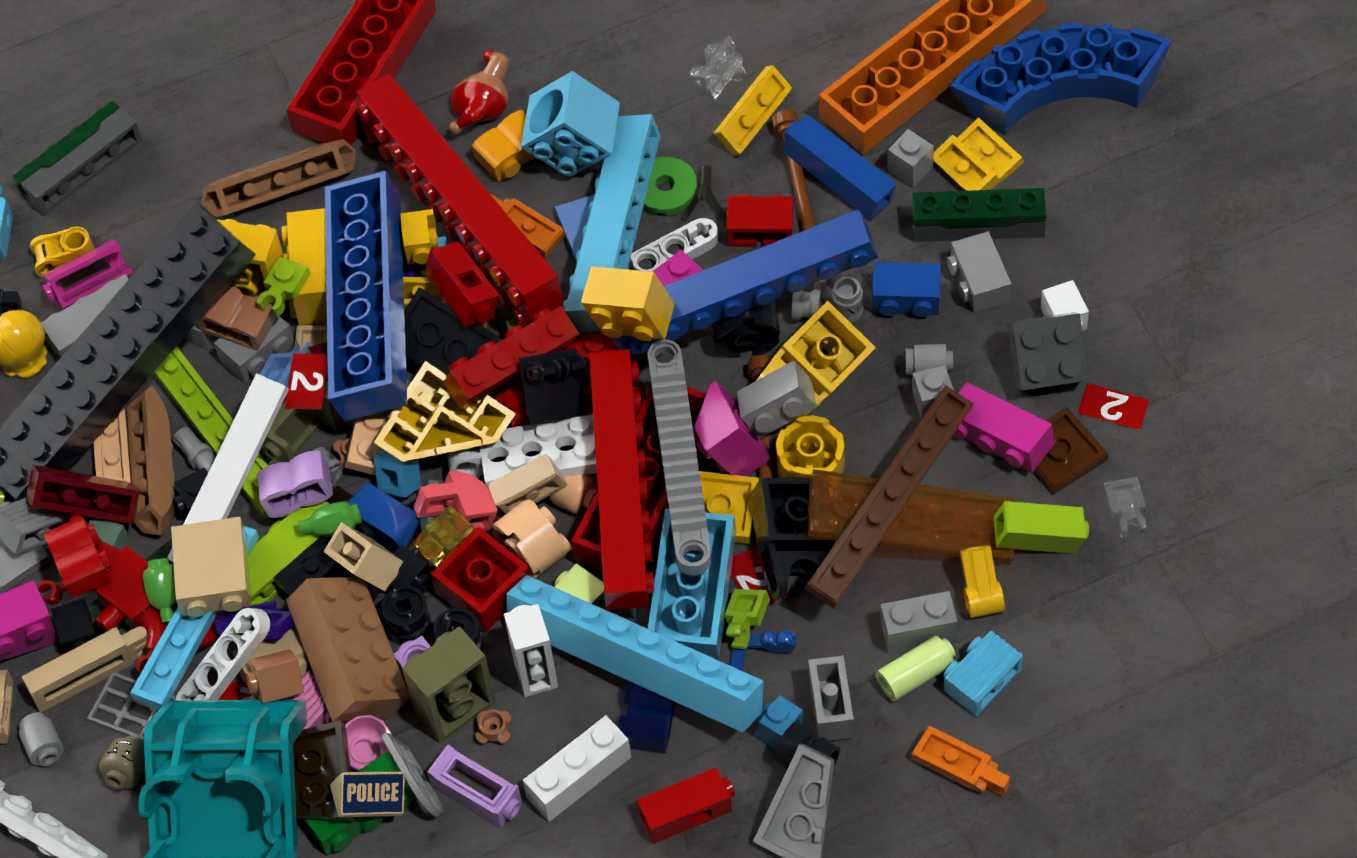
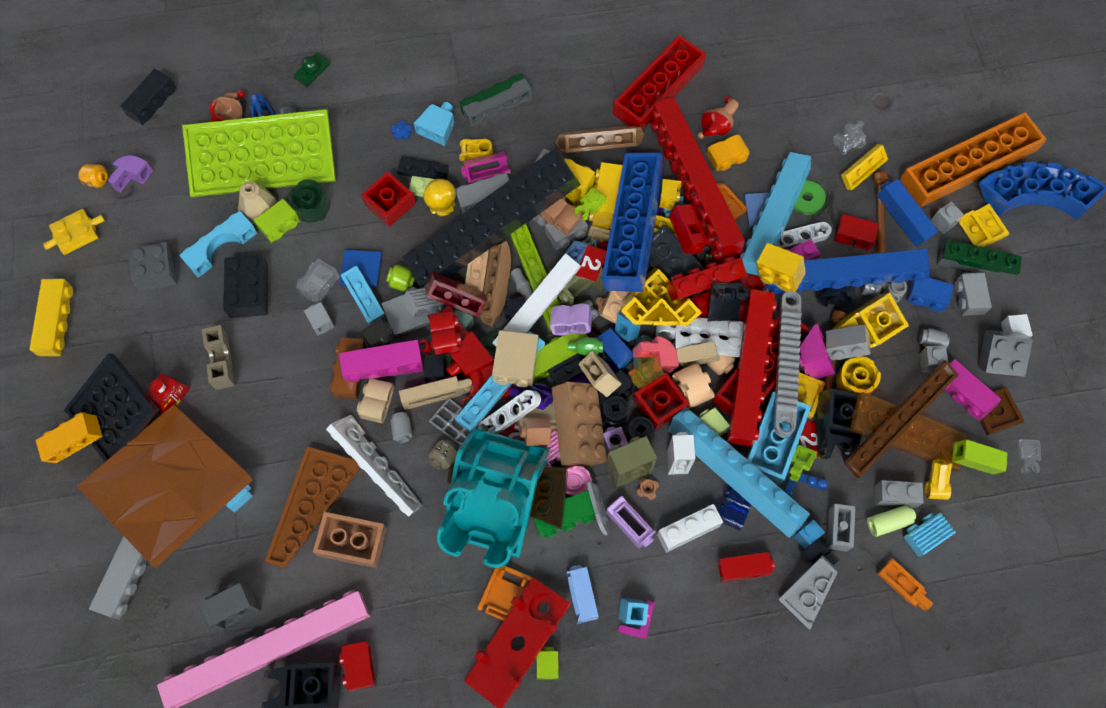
camera: 10 degrees right, 10 degrees up
bright green plant [143,558,177,623] -> none
slope [330,771,405,817] -> none
medium azure brick [521,71,620,178] -> none
red sticker [1078,383,1150,430] -> none

